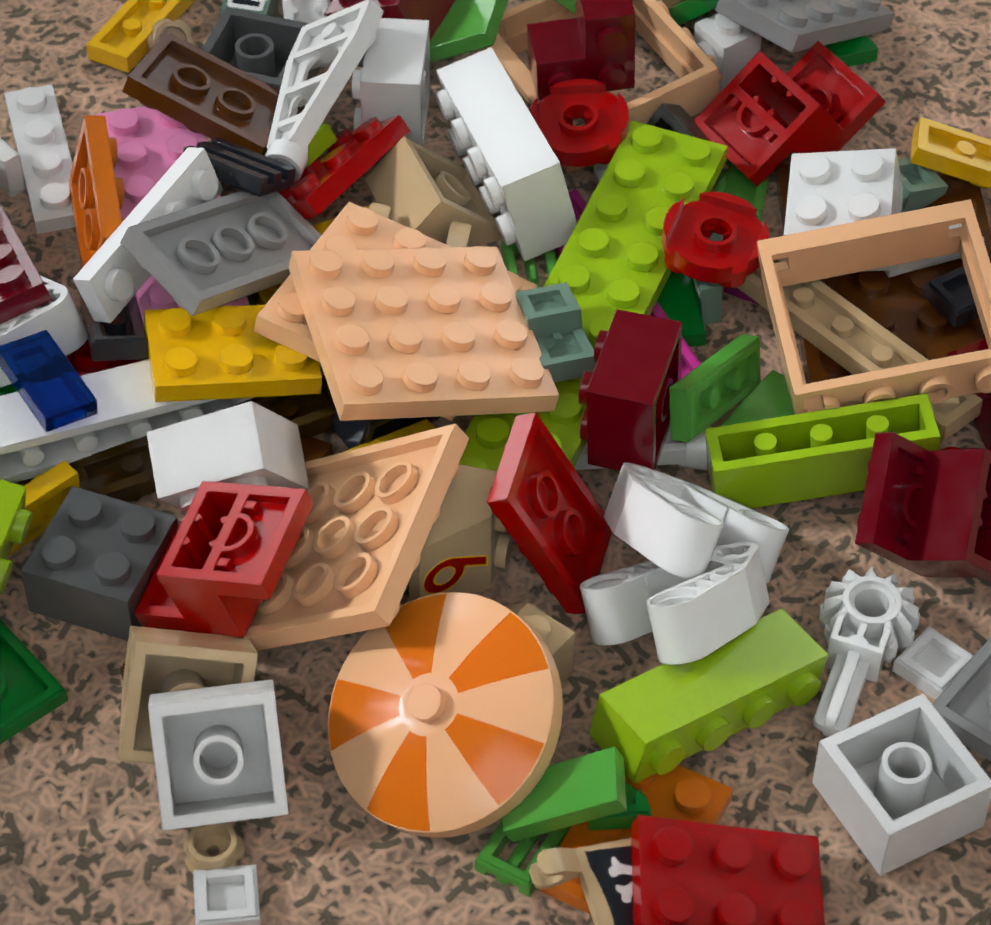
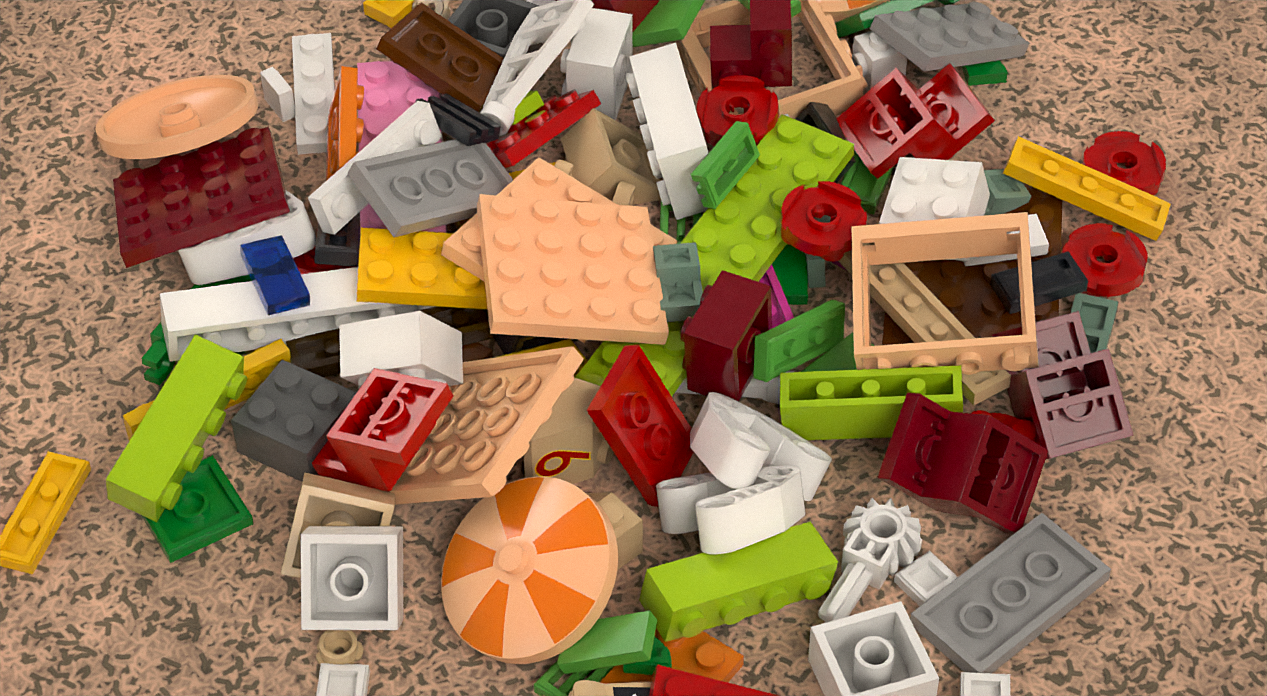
camera: 10 degrees right, 0 degrees up
none -> bright green tile [691,121,760,209]

